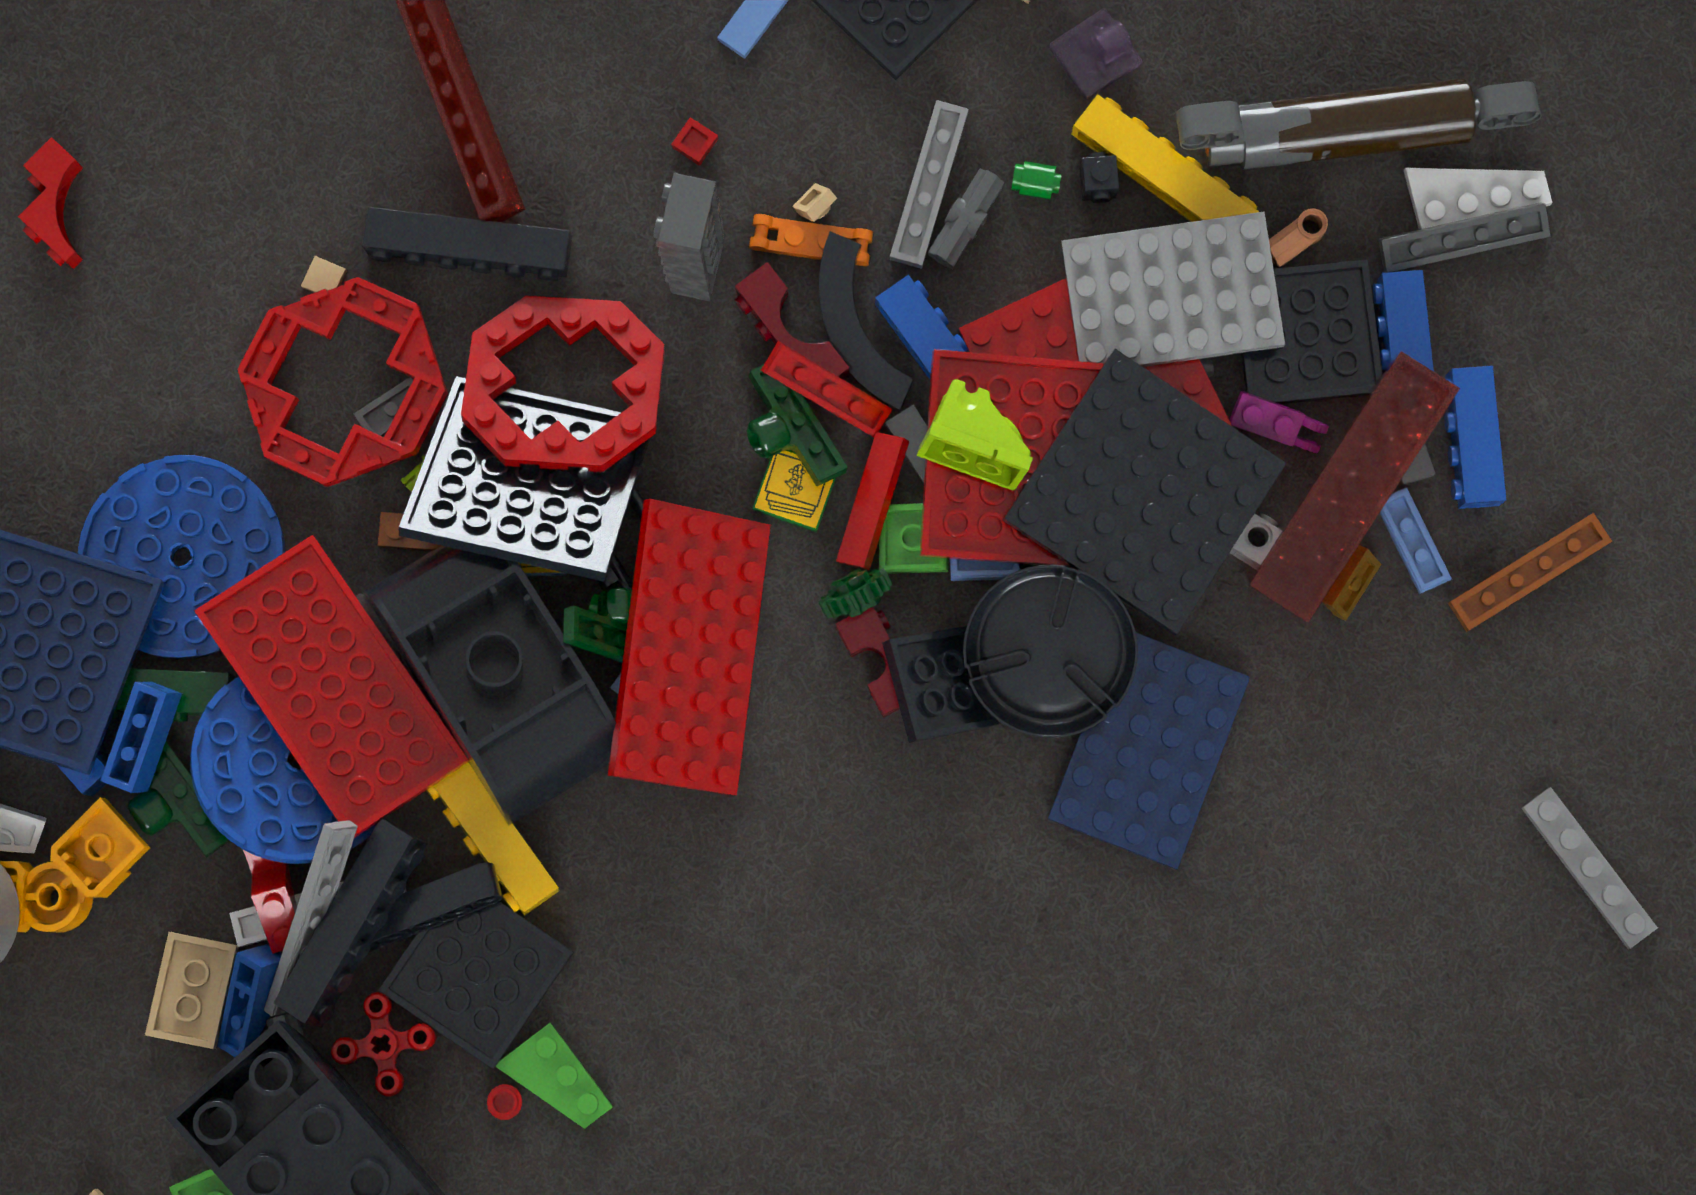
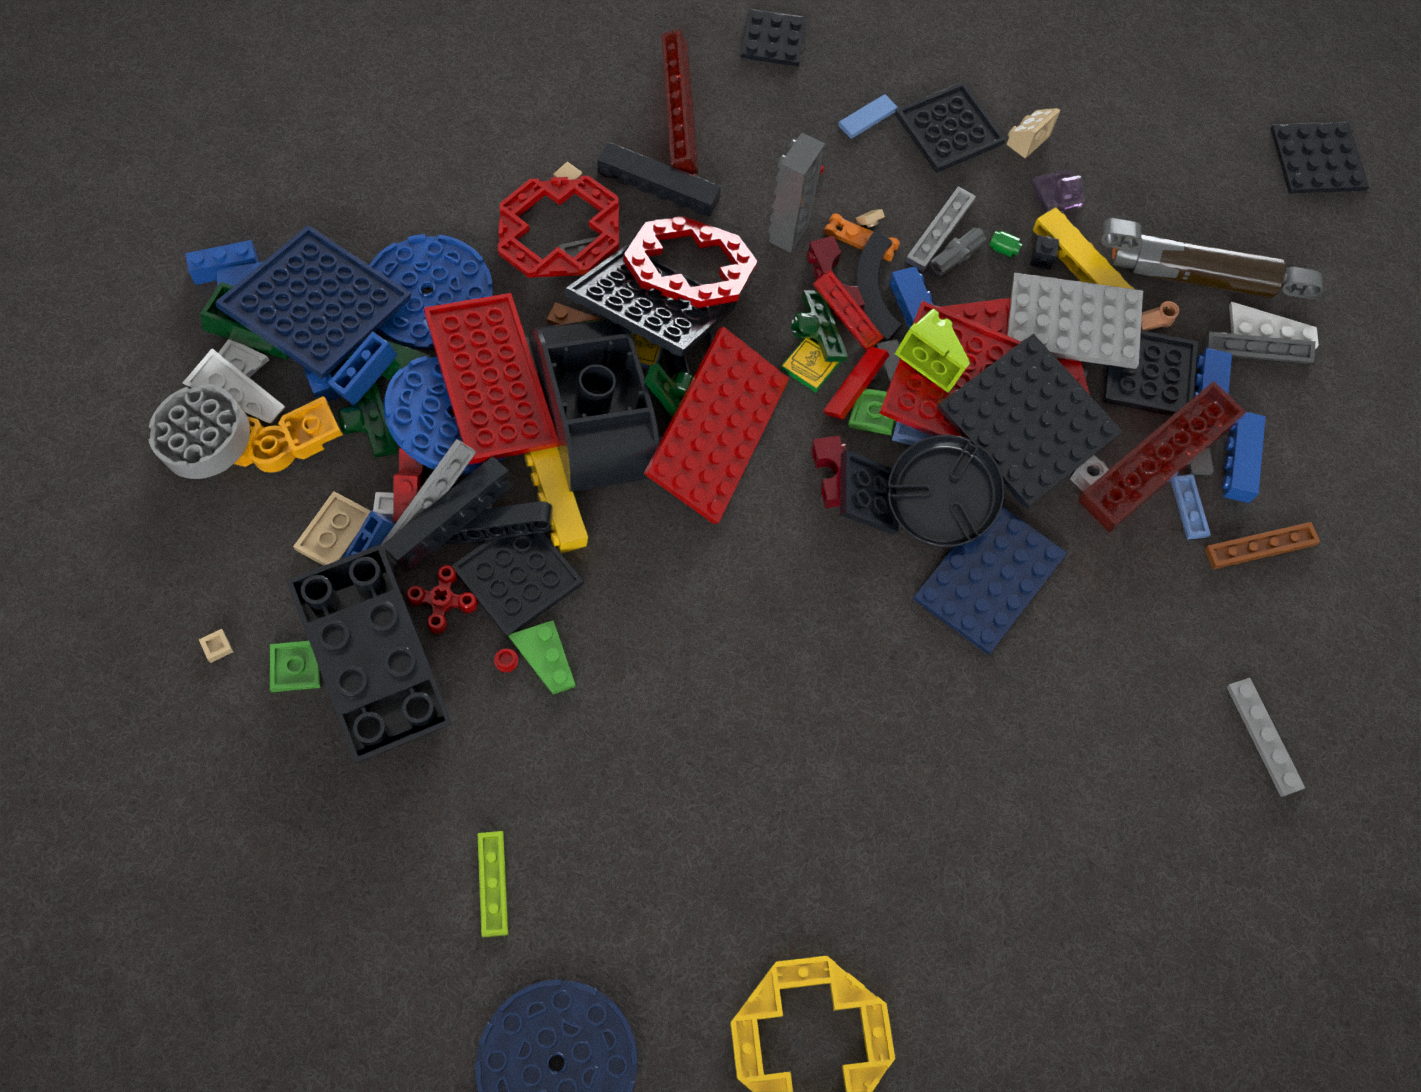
camera: 10 degrees right, 15 degrees down
red arch [18,137,83,269] -> none
dark green gear [818,568,893,618] -> none
magenta hinge [1229,391,1329,453] -> none
pearl gold plate [1321,544,1381,621] -> none

